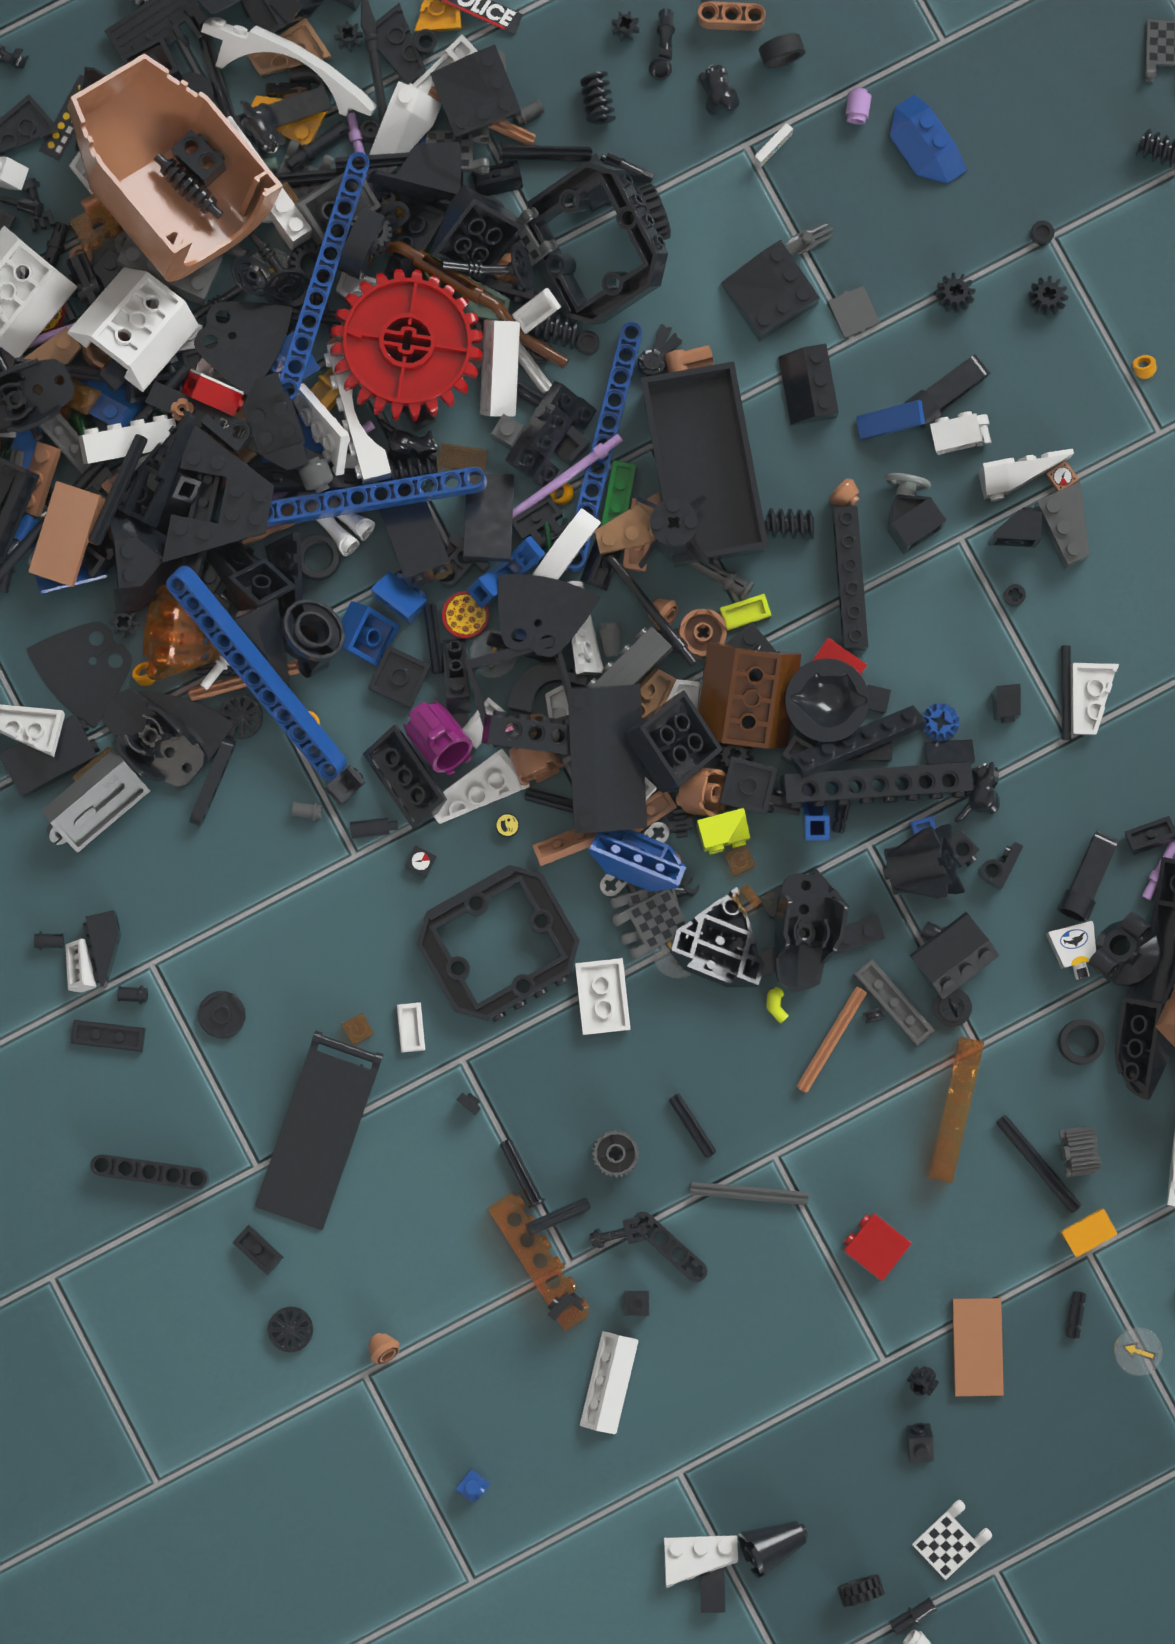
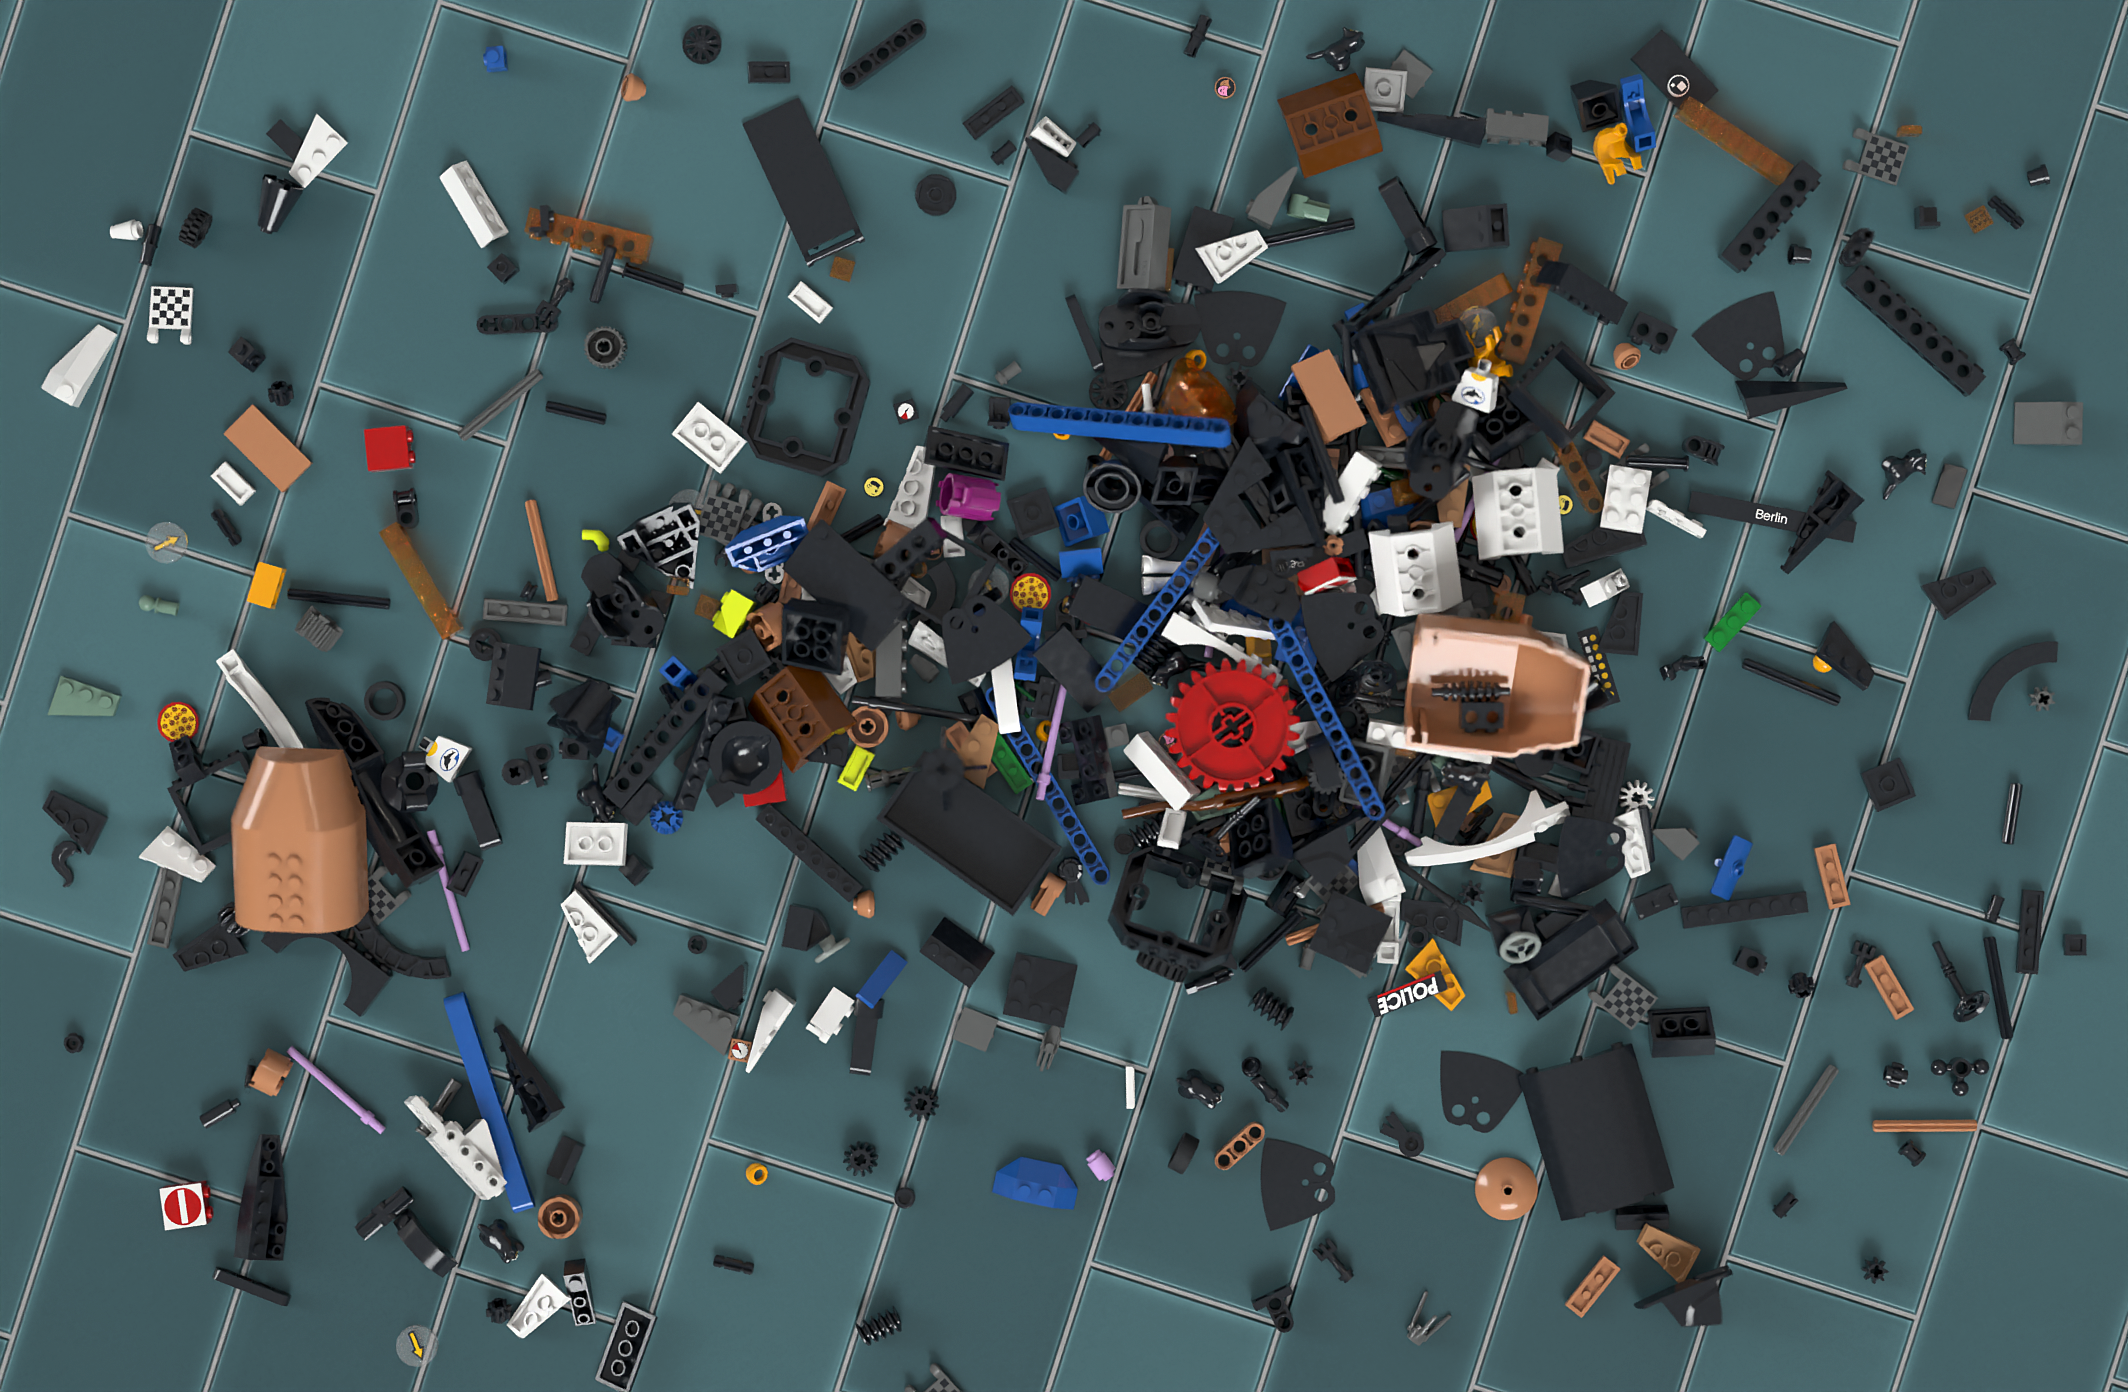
camera: 140 degrees right, 5 degrees up
none -> white wedge [41,325,117,408]
none -> white tile [211,461,256,506]
none -> black piece [393,488,419,529]
none -> black piece [502,759,533,785]
none -> white plate [564,822,628,866]
none -> tile [1158,733,1177,753]

